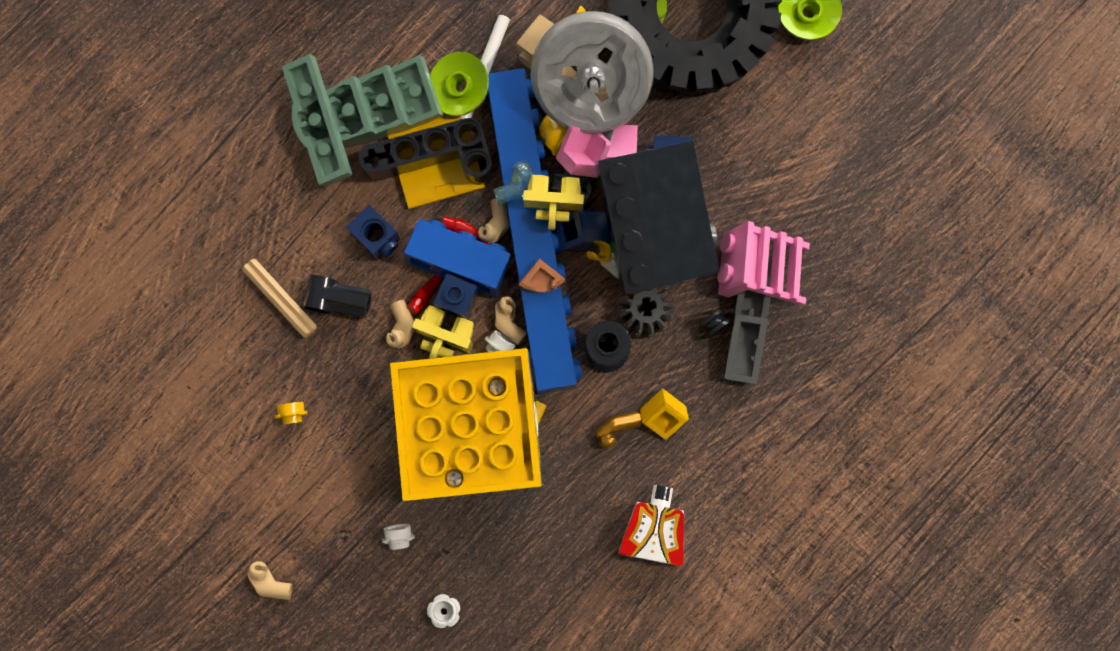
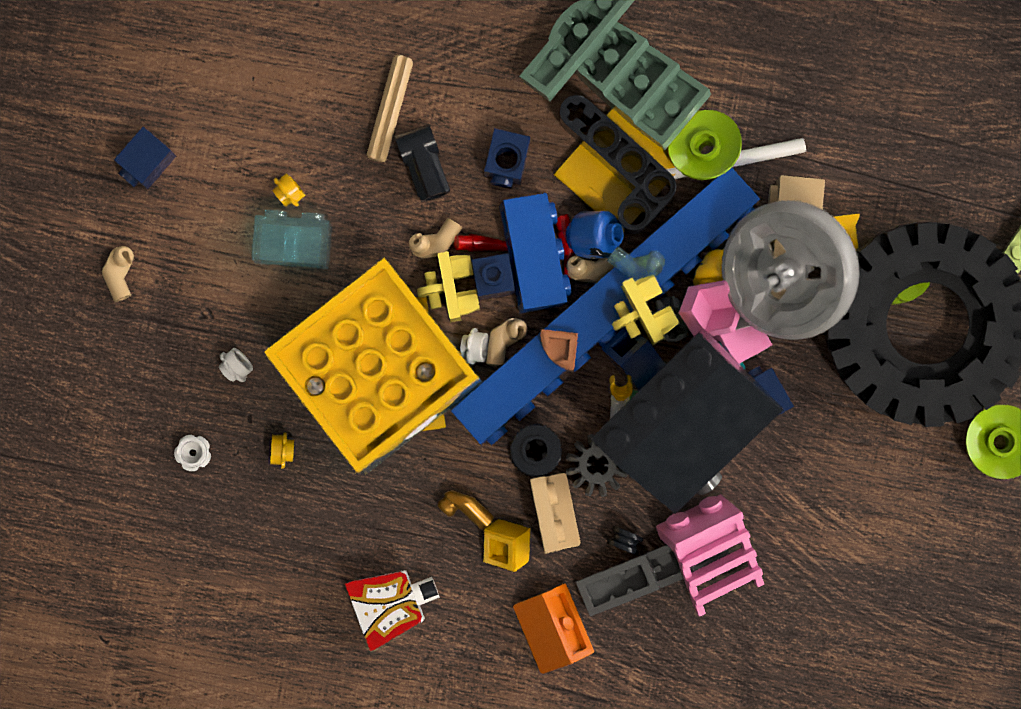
camera: 55 degrees right, 5 degrees up
none -> dark blue brick [114,127,177,189]
none -> clear light blue brick [252,210,332,269]
none -> yellow plate [270,432,294,469]
none -> orange panel [513,583,594,674]
none -> tan bracket [530,473,581,553]
none -> blue head [566,211,624,259]

